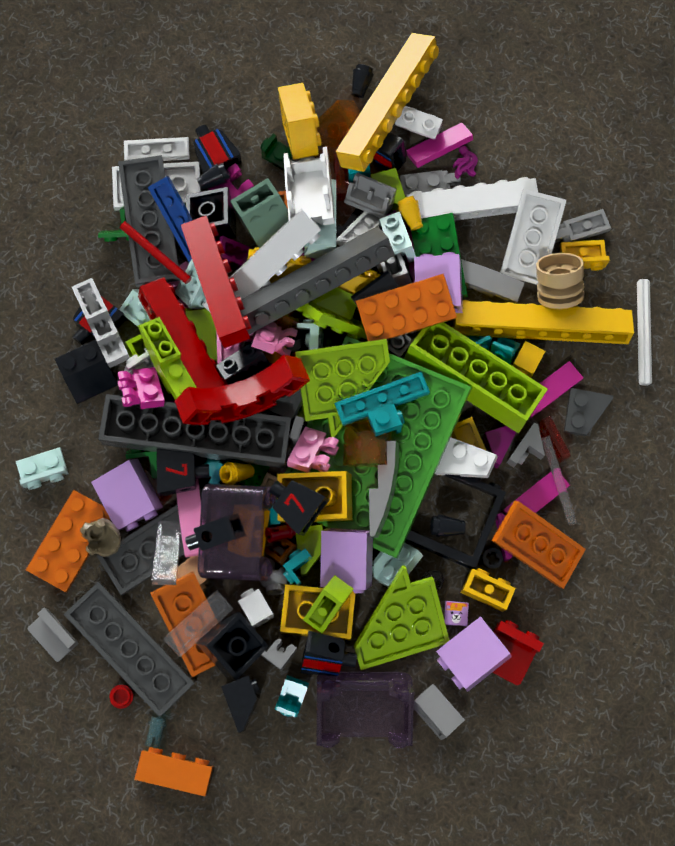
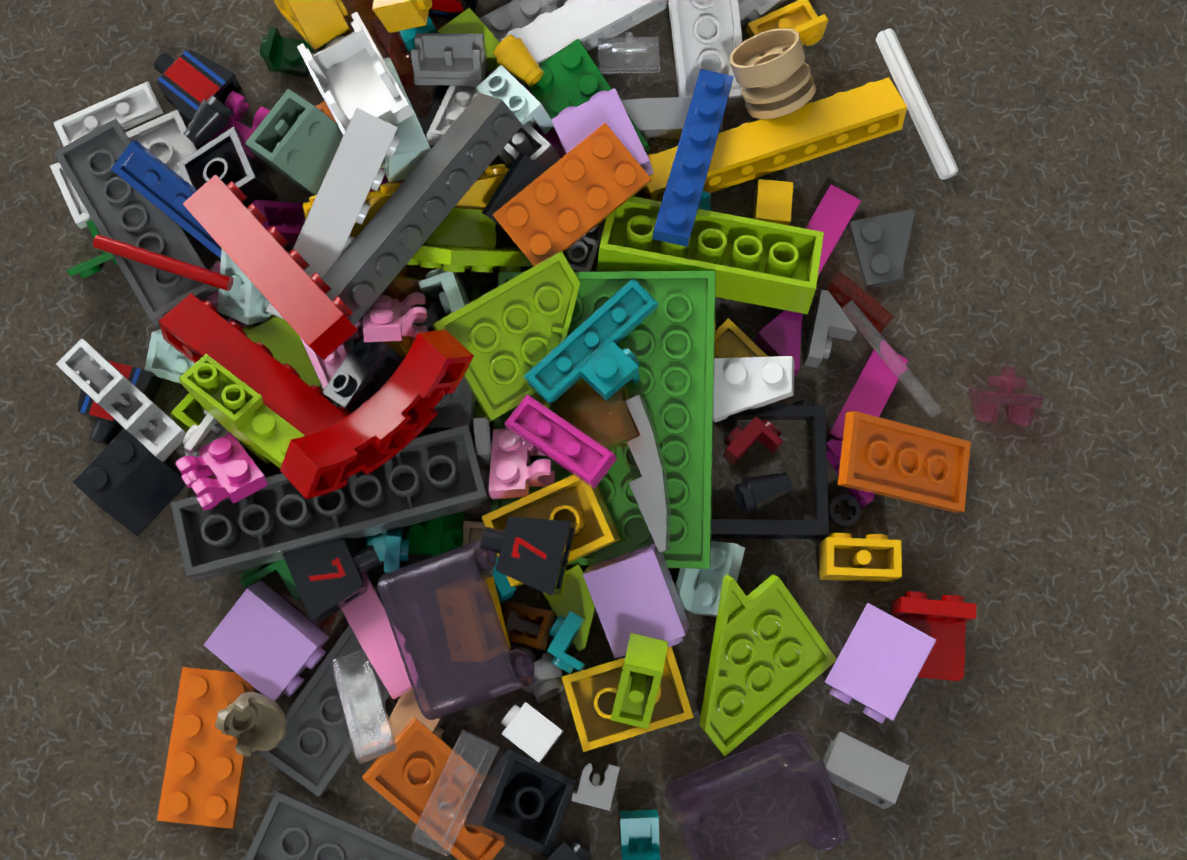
camera: 20 degrees left, 0 degrees up
light aqua bracket [16,447,69,490] -> none
black torso [185,513,246,551] -> none
yellow cone [219,462,255,485] -> none
dark red pin [265,522,296,543] -> none
black torso [300,631,357,676] -> none
lavender tile [444,601,469,627] -> none
teal bracket [490,338,520,365] -> none
none -> dark pink tile [504,395,617,489]
none -> clear hips [598,32,660,75]
none -> blue plate [652,69,734,247]
none -> dark red bracket [723,417,783,465]
none -> clear pink hips [969,366,1043,426]

